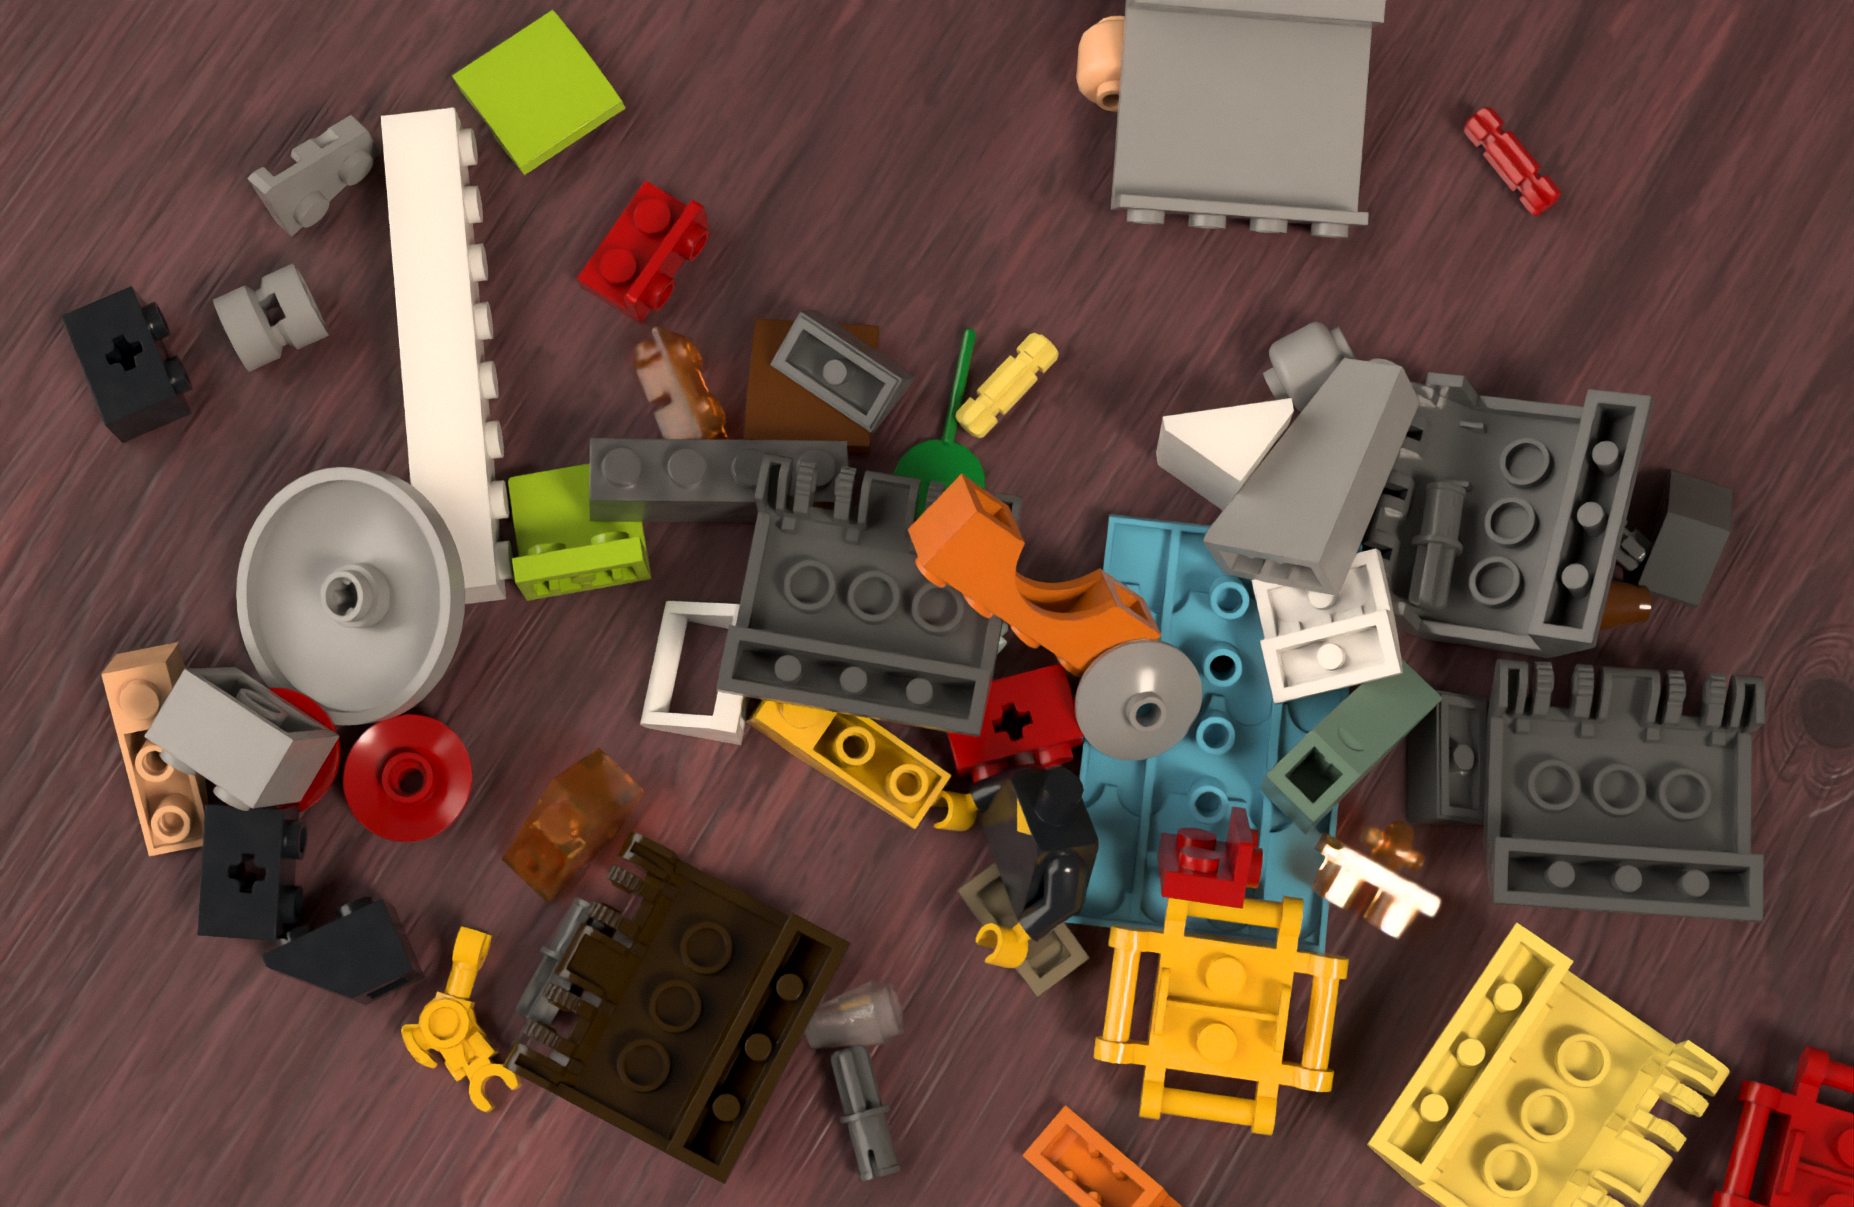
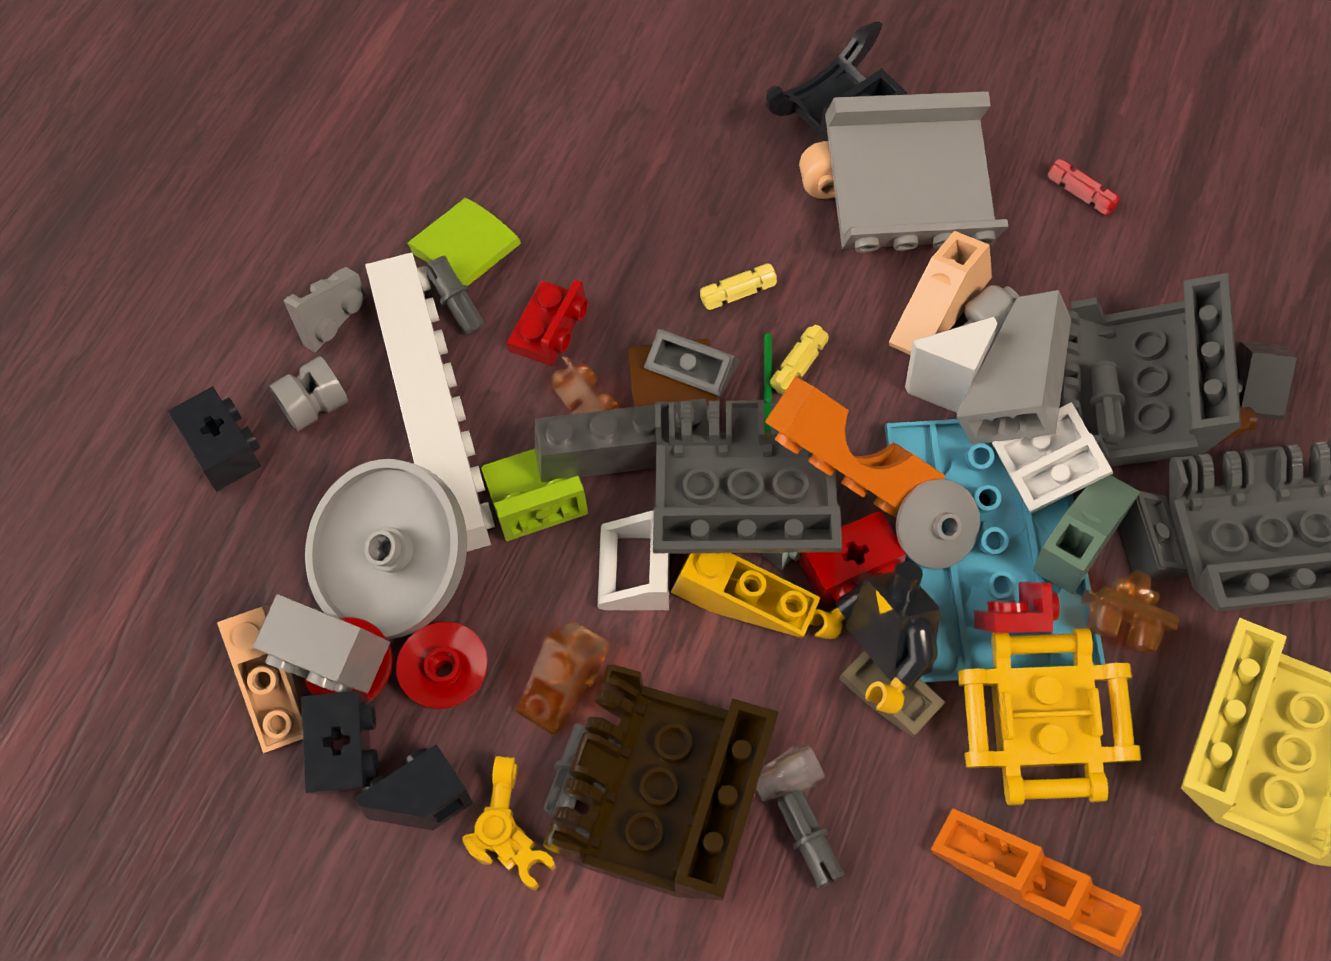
camera: 10 degrees left, 15 degrees down
none -> dark grey axle [424,256,484,335]
none -> light yellow axle [700,263,777,310]
none -> light nougat slope [889,231,992,355]

